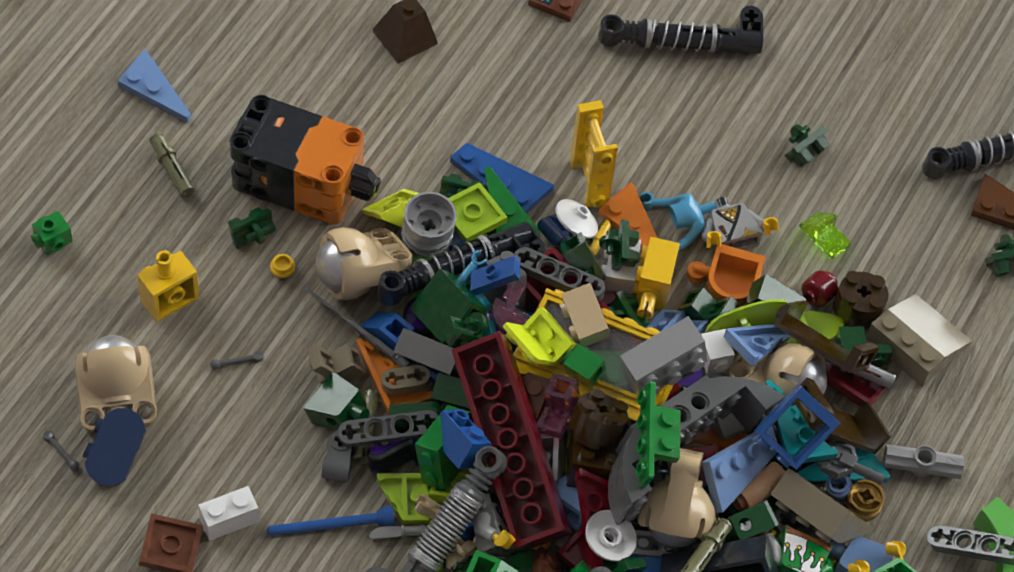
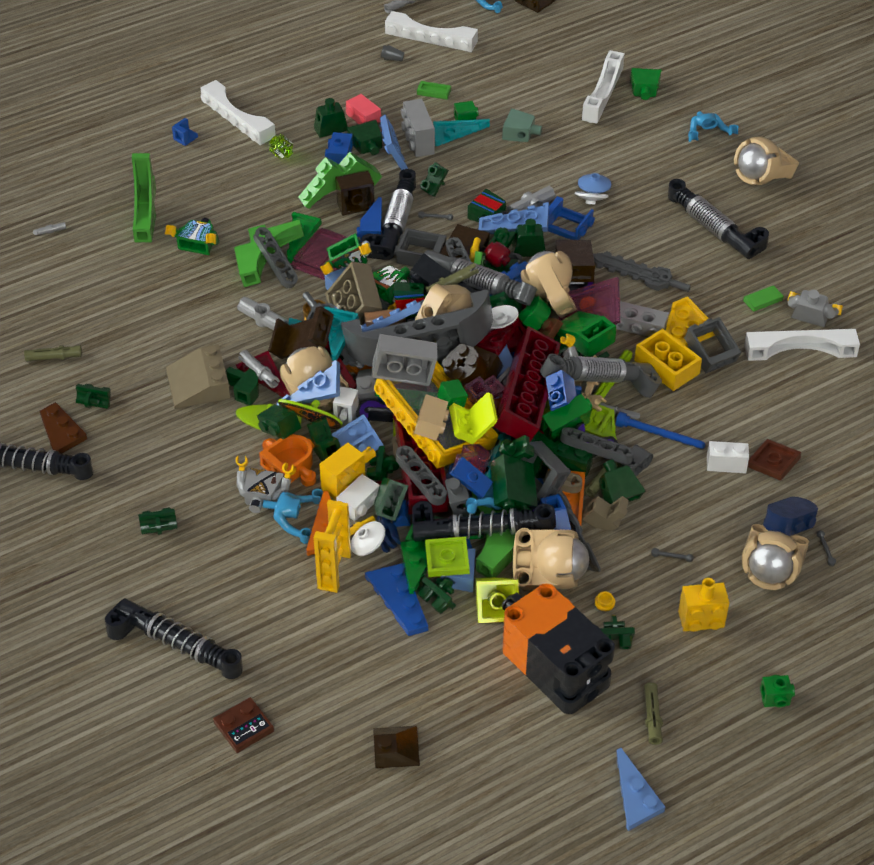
camera: 145 degrees left, 10 degrees down
light grey wheel [401,191,457,258] -> none
dark green hips [599,219,639,271] -> none
green bracket [636,381,681,488] -> none
blue window [754,384,840,470] -> none
dark brown panel [774,300,880,373] -> none
clear neon green slope [799,212,851,259] -> none
dark red head [801,270,838,307] -> none
dark brown brick [833,271,889,329] -> none

